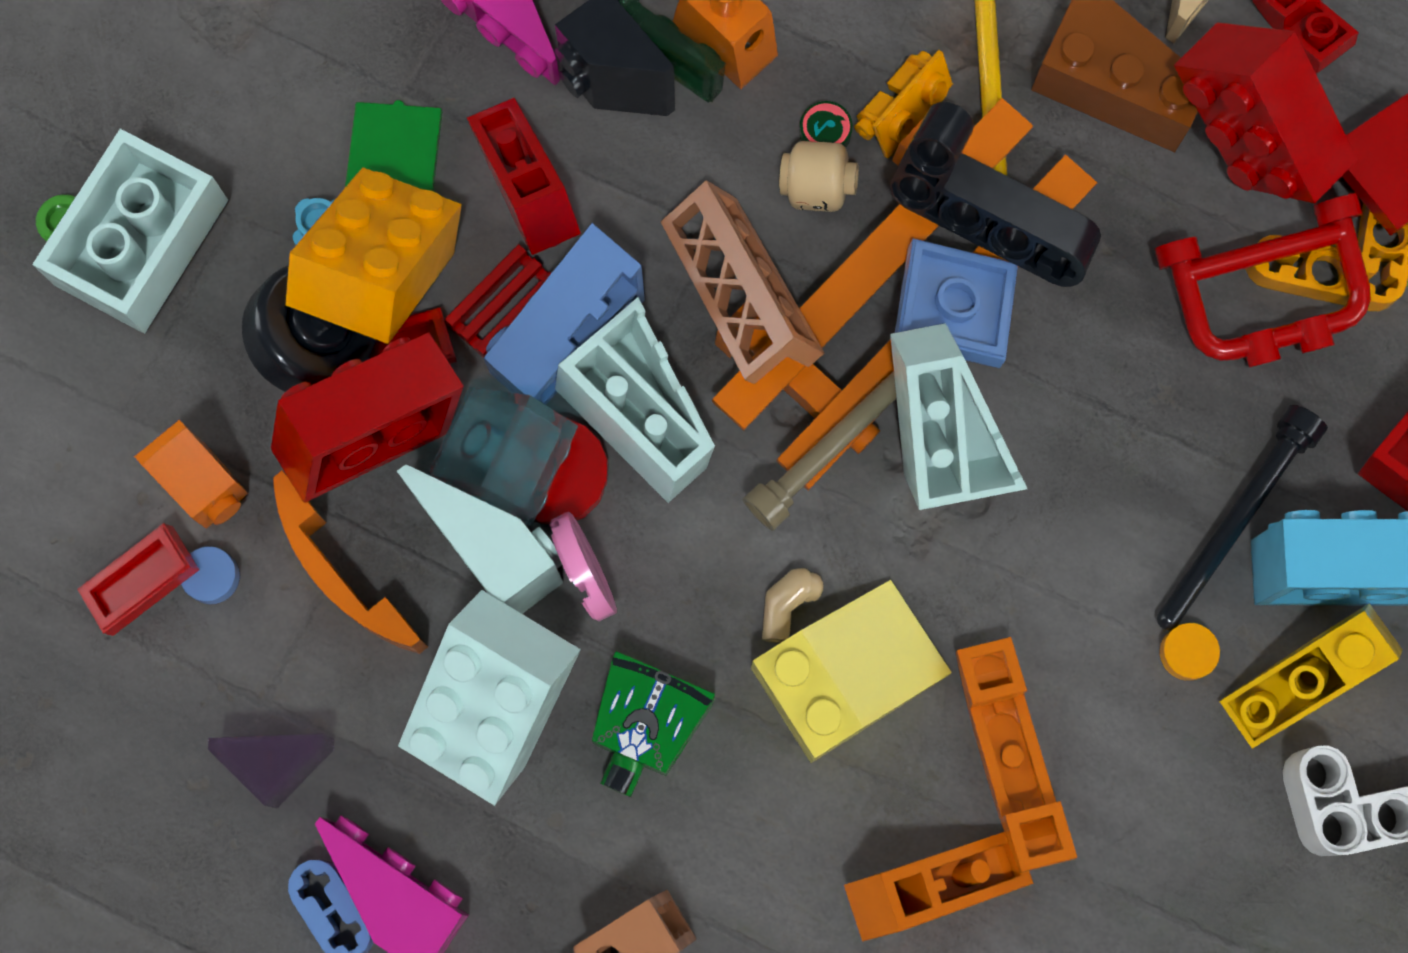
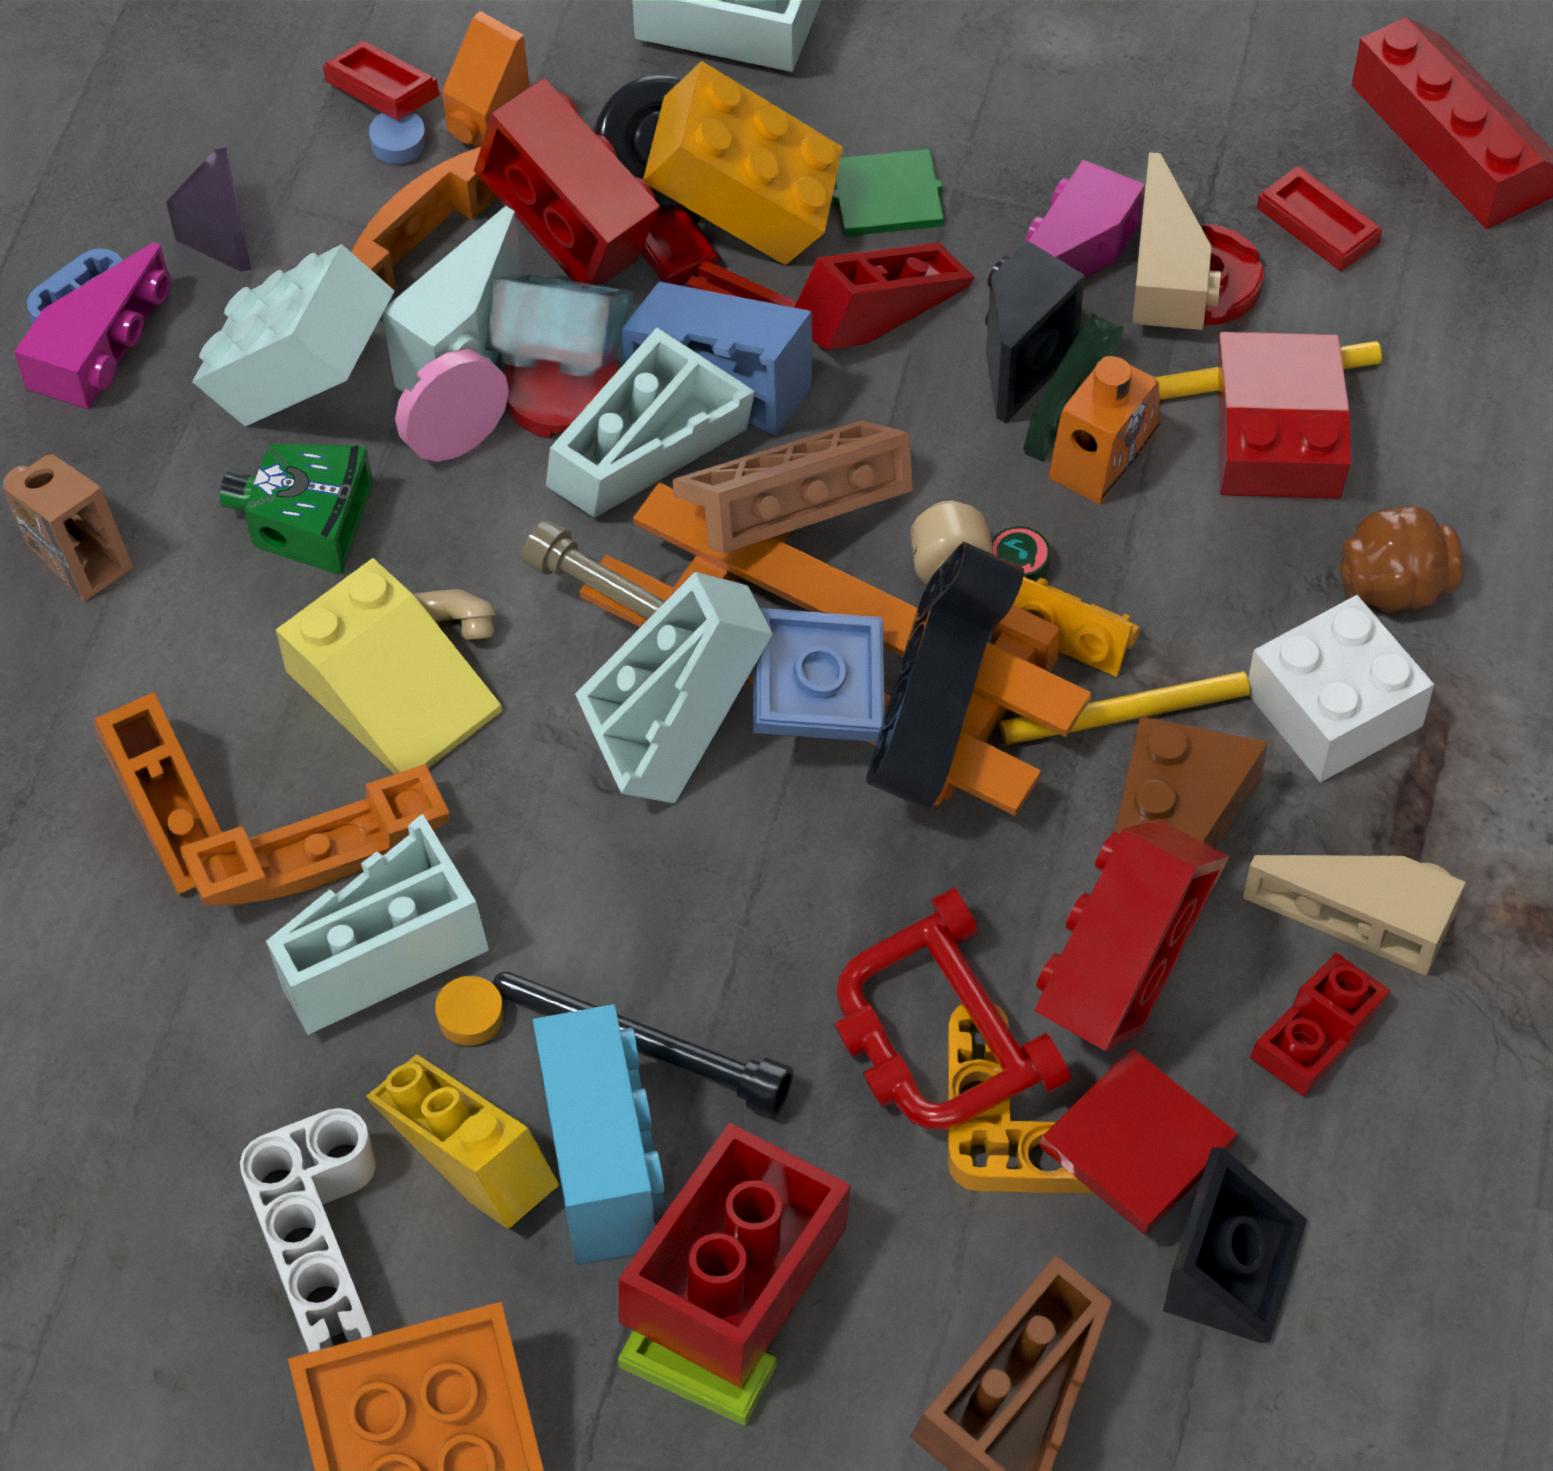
camera: 80 degrees right, 20 degrees down
none -> light aqua wedge [266,814,489,1035]

